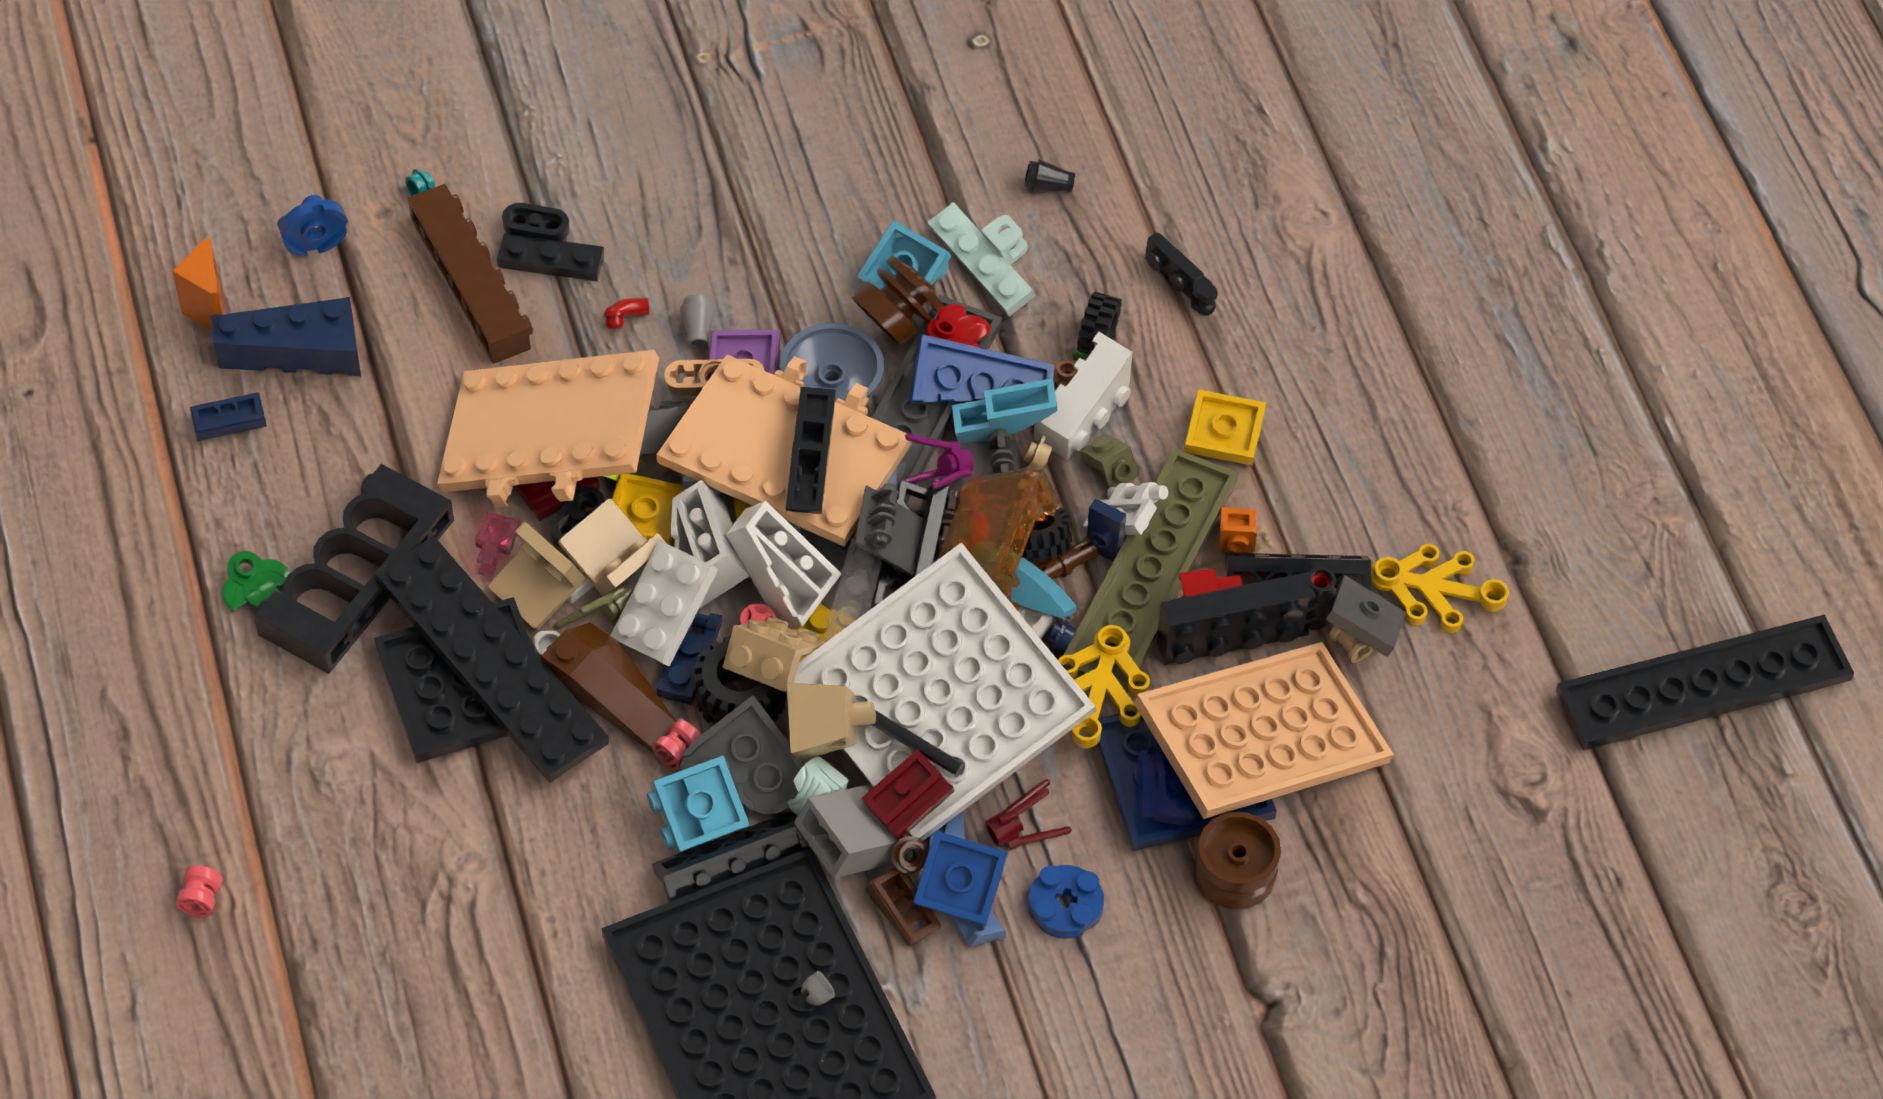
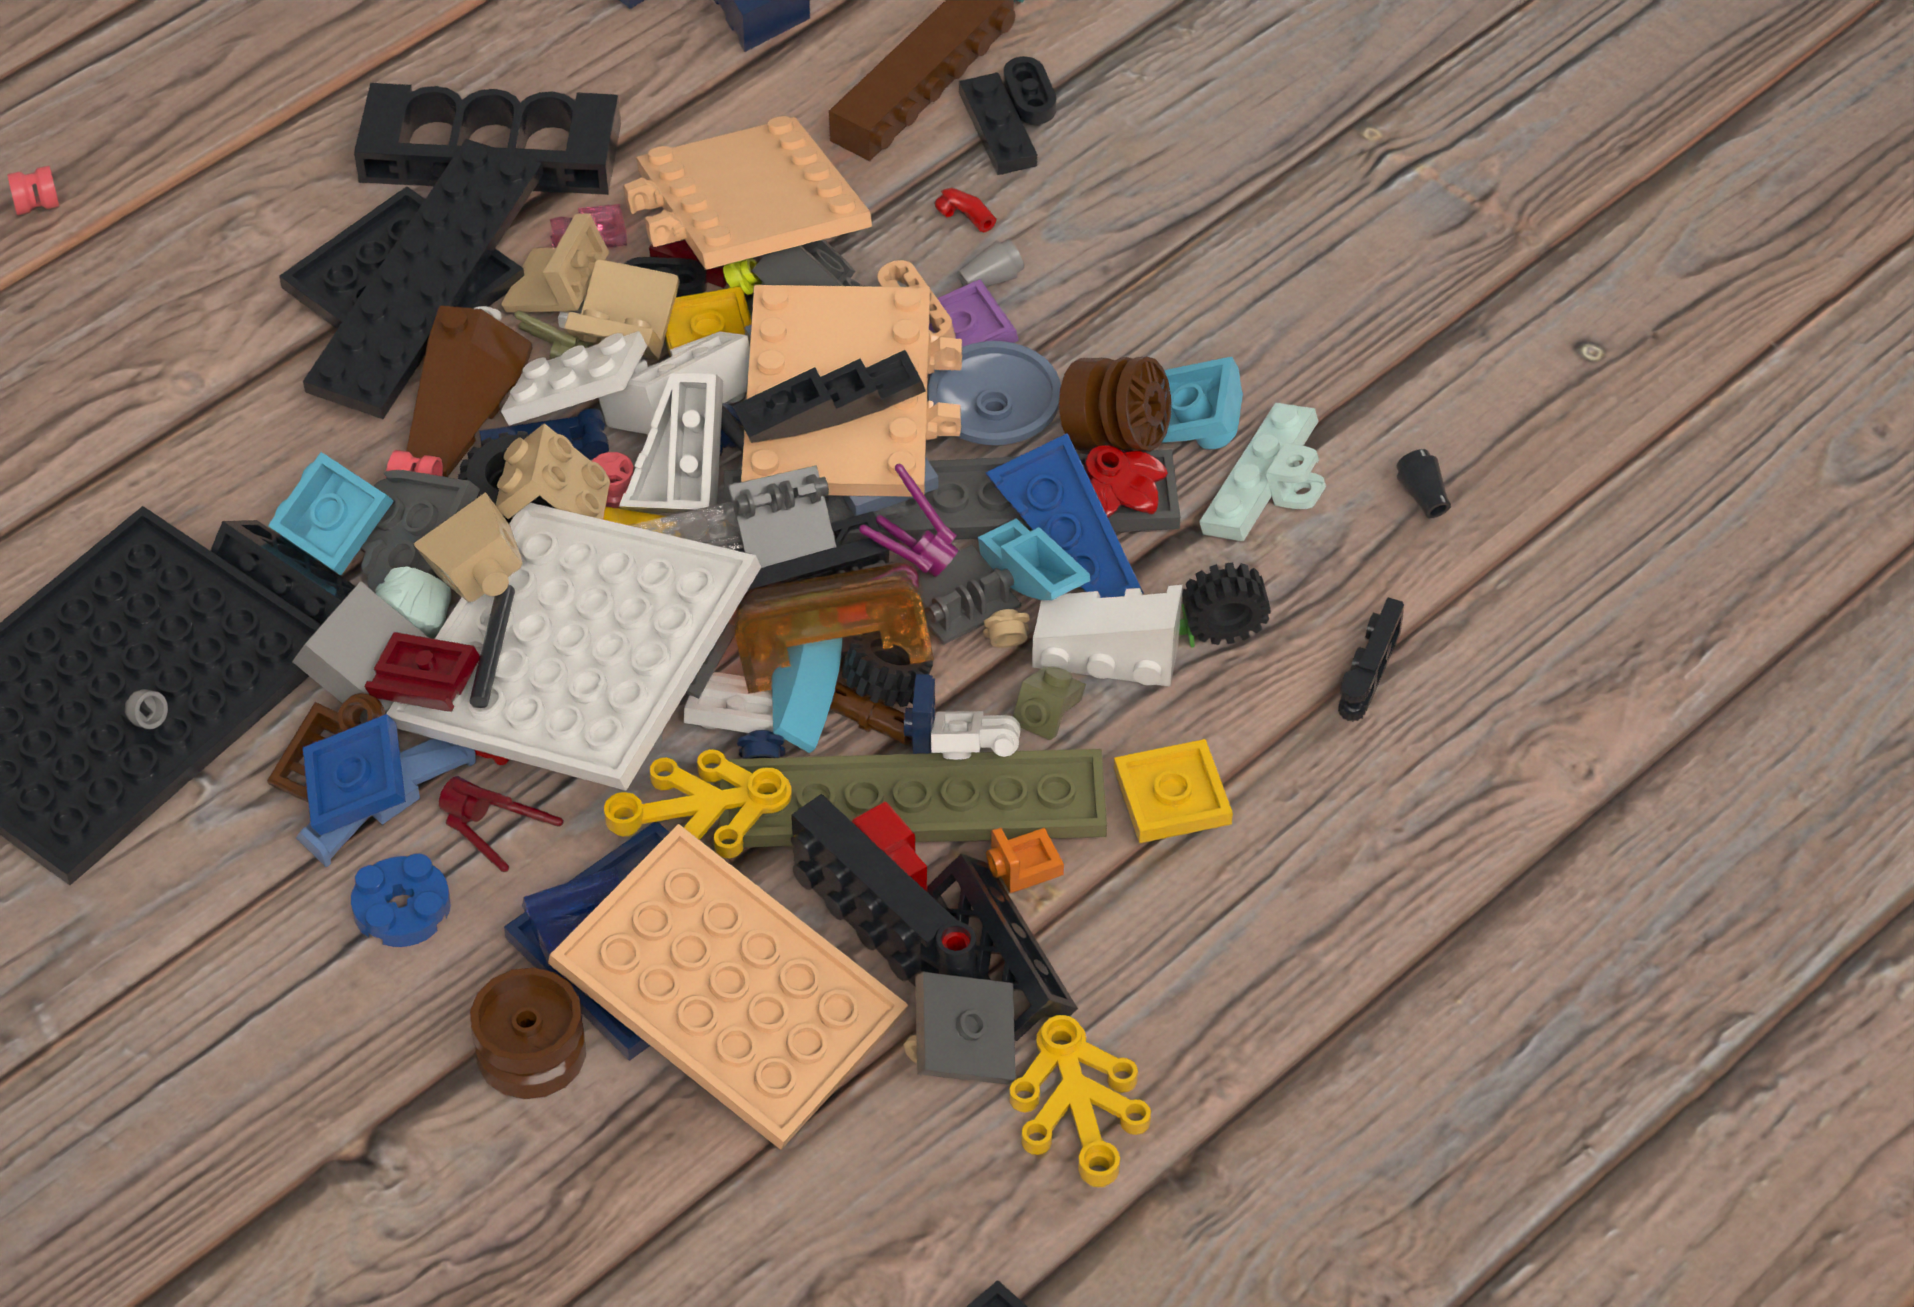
camera: 65 degrees right, 5 degrees down
green plate [222,551,291,611] -> none

